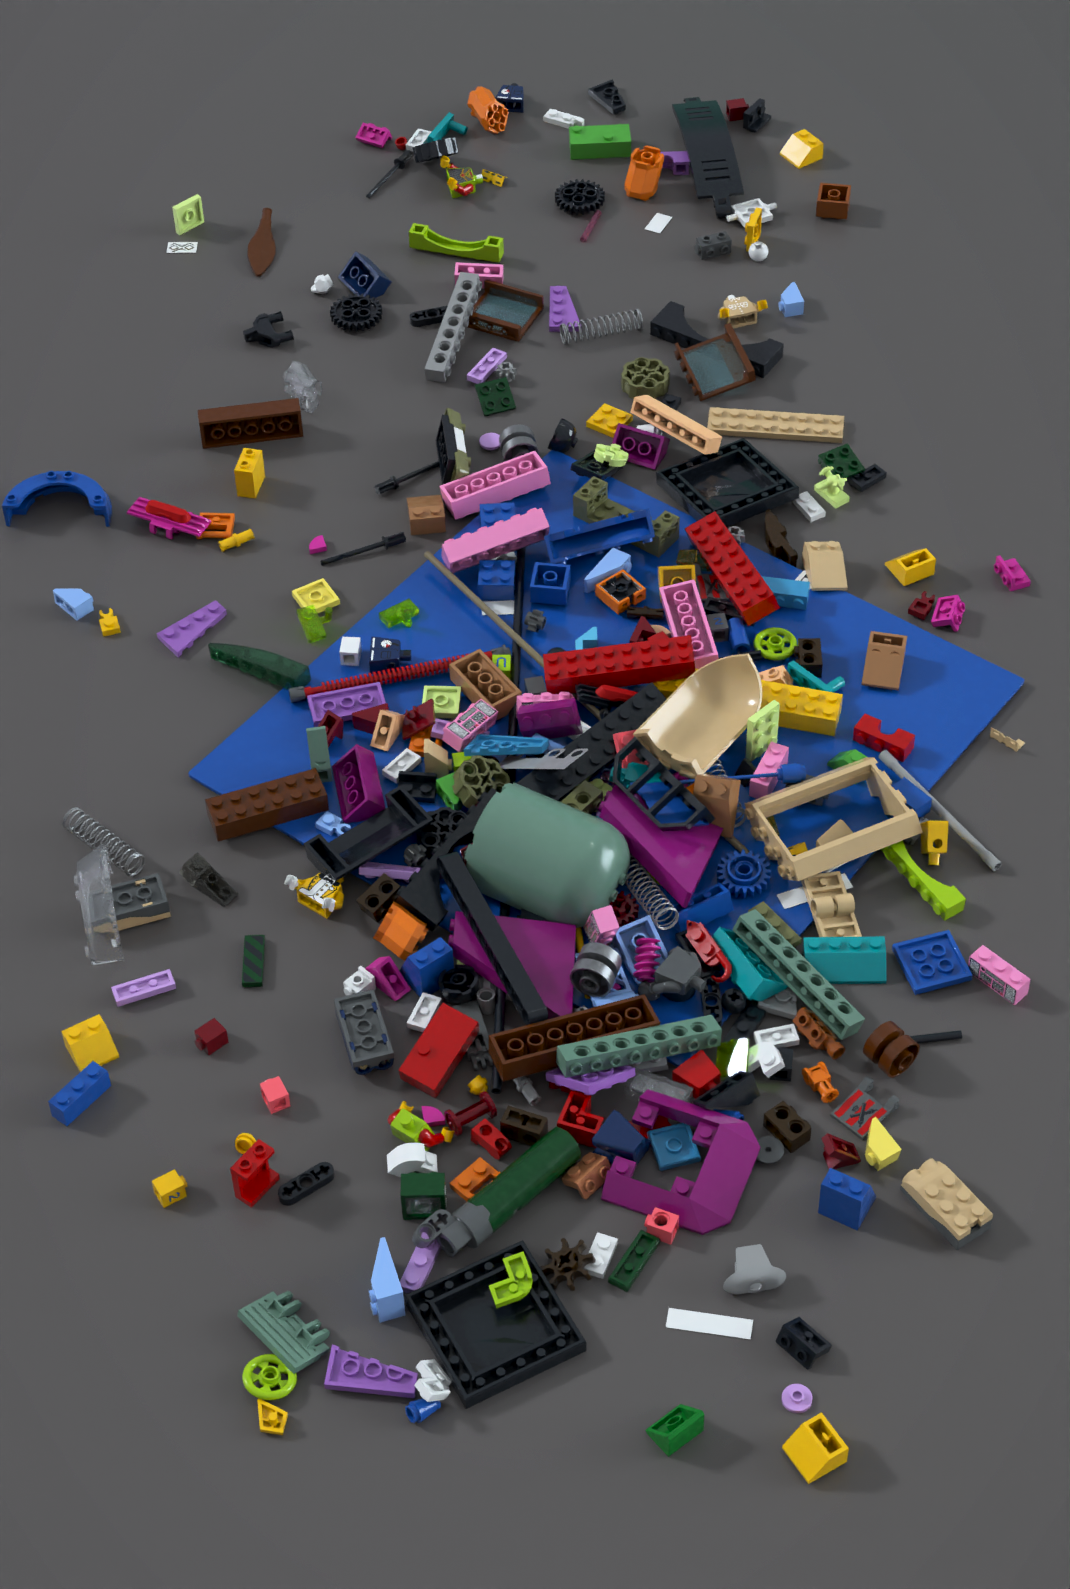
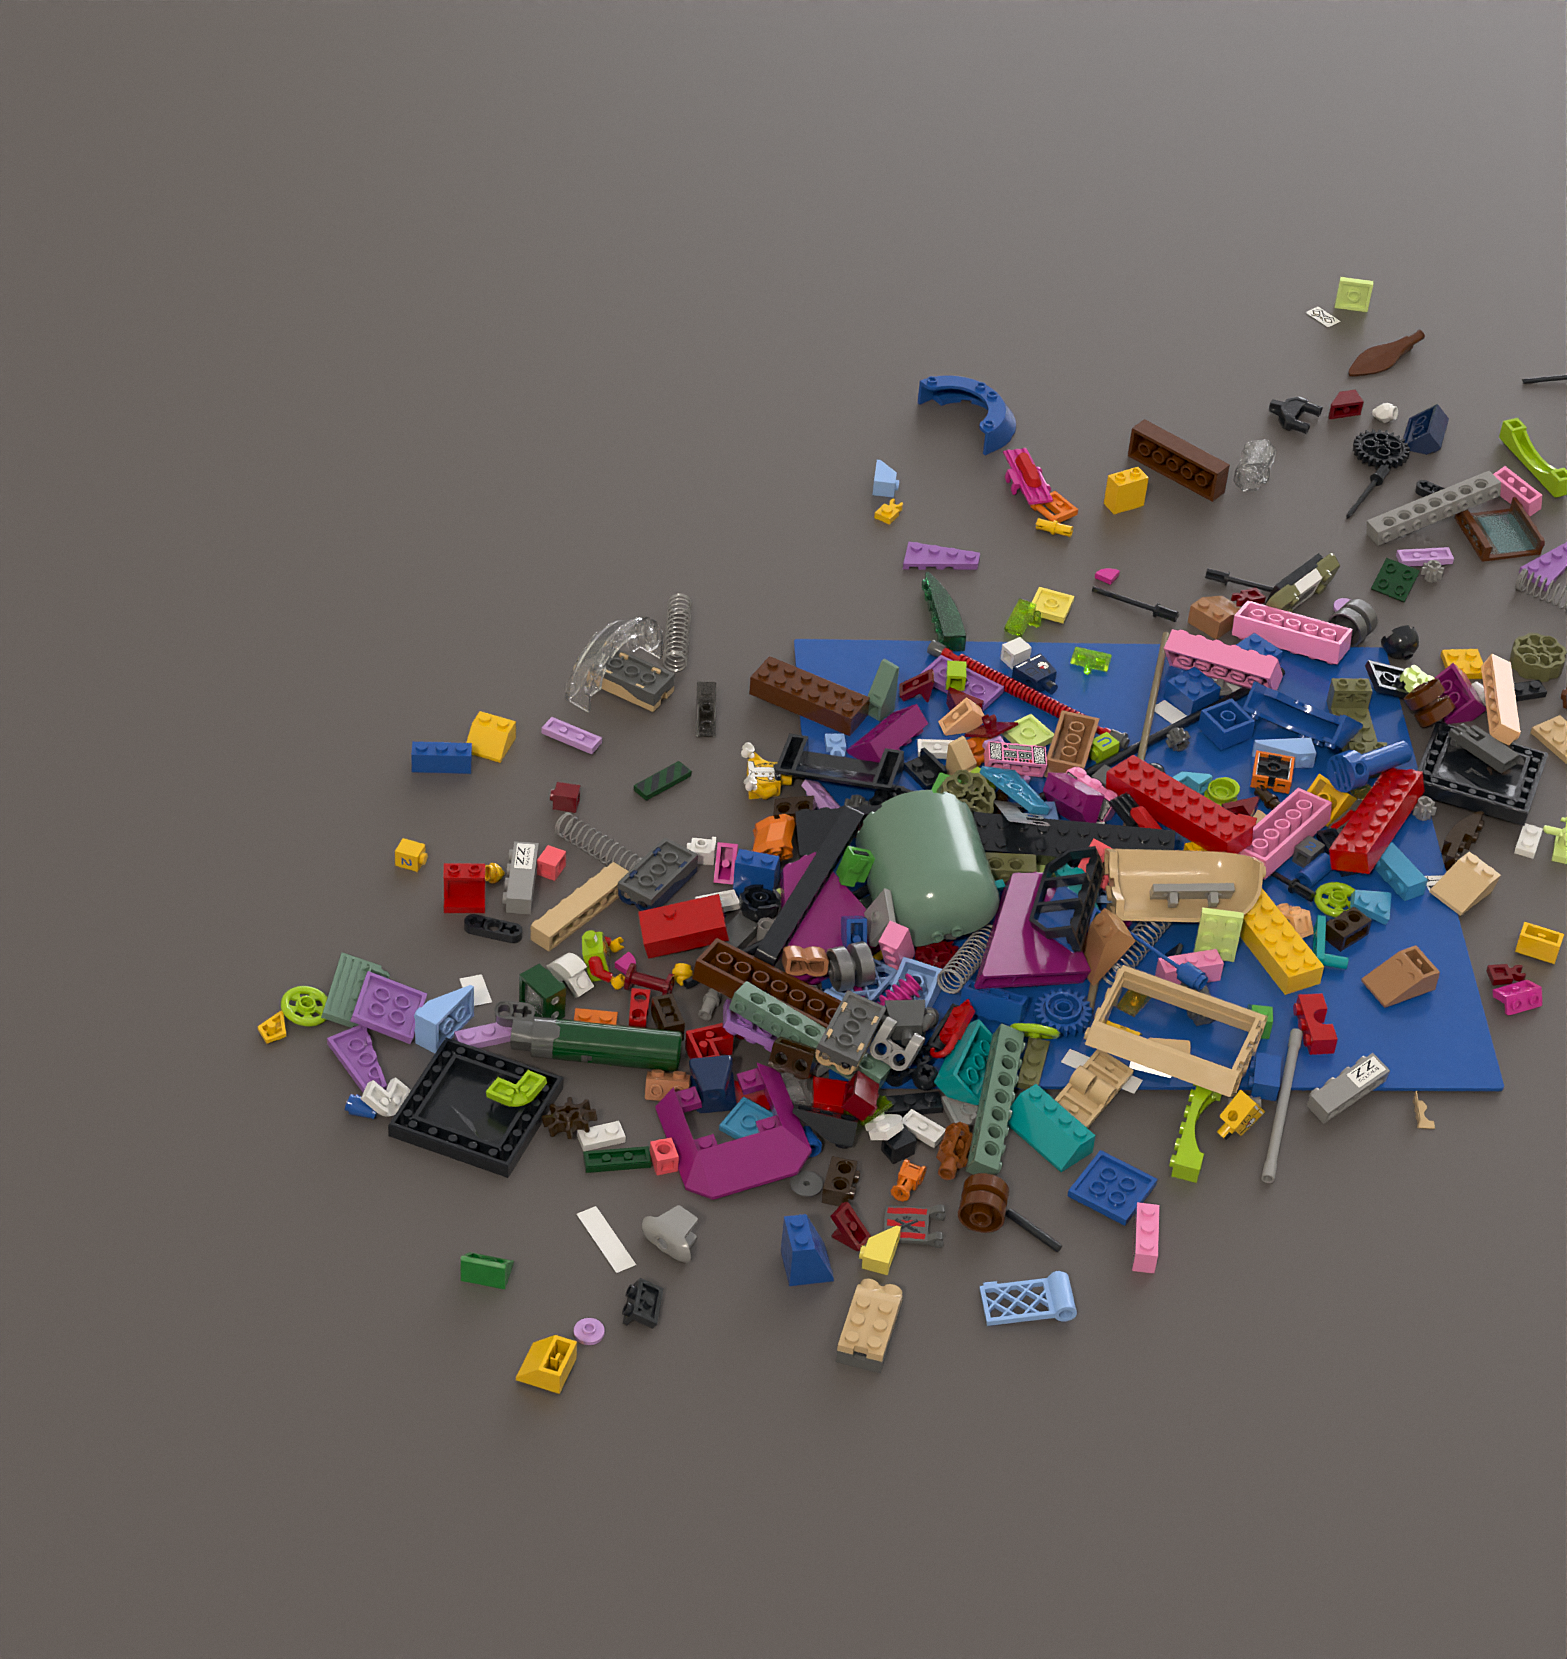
camera: 45 degrees right, 5 degrees down
none -> medium lavender plate [350,971,427,1044]
none -> white sticker [460,974,492,1006]
none -> light grey brick [502,841,539,915]
none -> tan brick [530,862,629,951]
none -> light grey piece [555,812,643,871]
none -> dark brown brick [768,1036,817,1080]
none -> nougat brick [782,946,829,976]
none -> dark grey piece [815,990,886,1075]
none -> bright green piece [836,846,875,887]
none -> blue slope [841,916,867,949]
none -> dark red brick [842,1070,879,1122]
none -> light grey plate [864,889,896,947]
none -> light grey piece [870,1016,926,1071]
none -> lime brick [945,660,966,691]
none -> light blue piece [980,1271,1077,1326]
none -> lime plate [1010,1023,1060,1039]
none -> light grey hinge [1150,883,1235,908]
none -> lime piece [1204,777,1240,806]
none -> dark red plate [1231,588,1266,607]
none -> light grey brick [1307,1053,1390,1124]
none -> blue piece [1327,741,1412,793]
none -> dark red slope [1328,389,1364,419]
none -> black piece [1346,464,1390,518]
none -> dark azure wing [1350,890,1391,925]
none -> reddish brown wheel [1404,678,1455,727]
none -> dark grey hinge [1449,724,1519,773]

